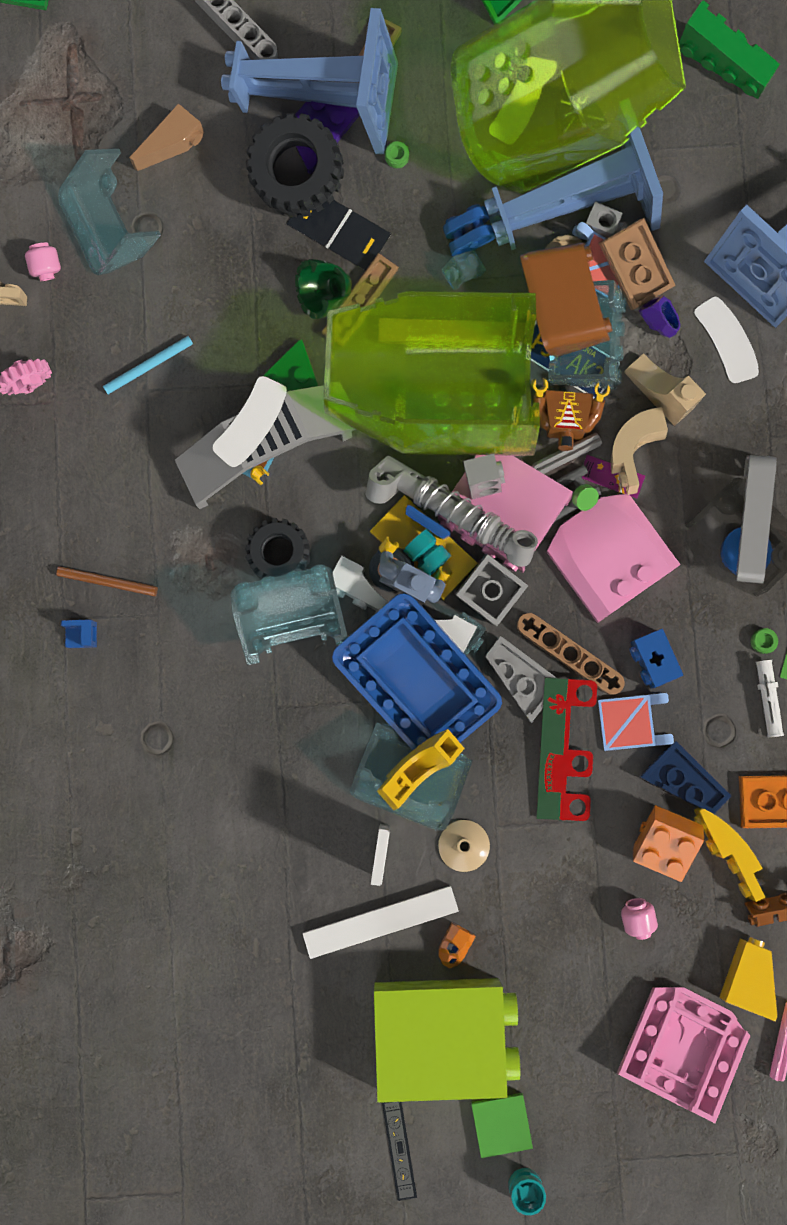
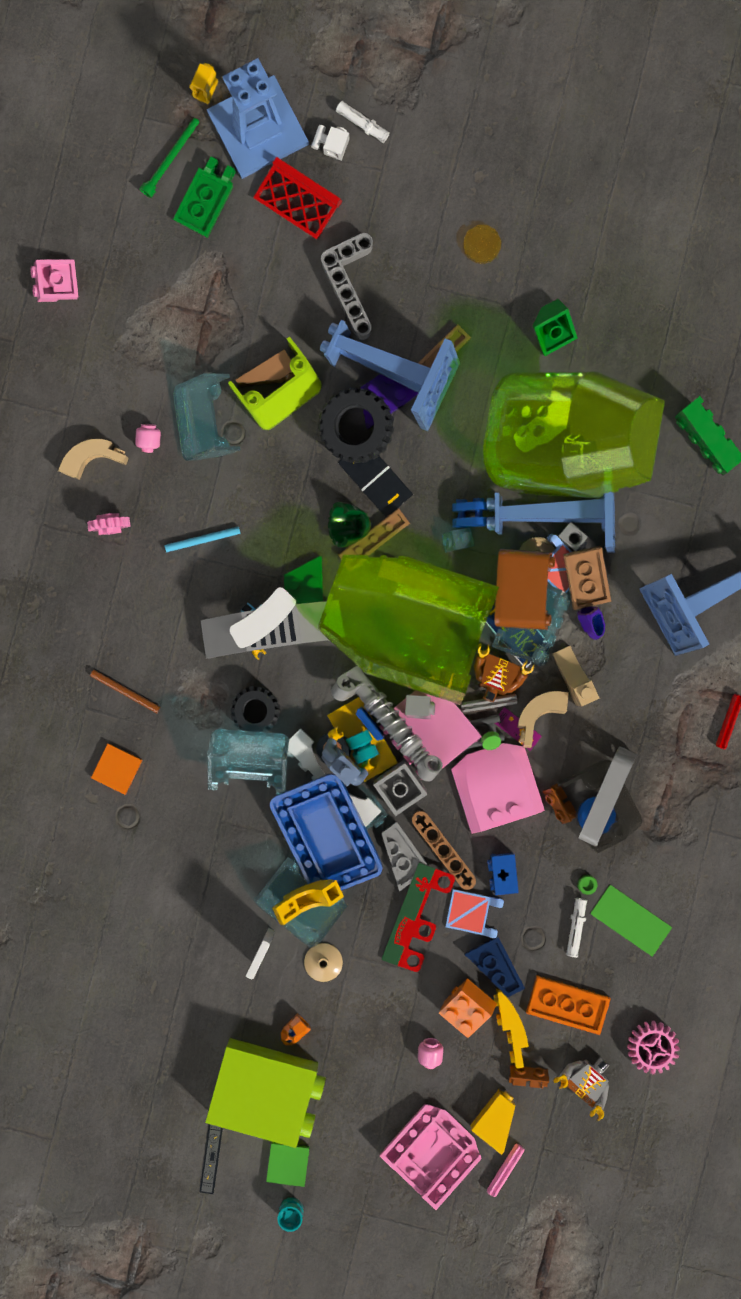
camera: 20 degrees right, 5 degrees up
blue panel [61,620,97,648] -> none
white tile [303,886,459,959] -> none
bright green tile [385,141,409,168] -> none
white sticker [694,297,759,383] -> none
none -> orange tile [91,743,143,795]
none -> lime windscreen [228,336,322,430]
none -> dark orange hinge [543,783,577,824]

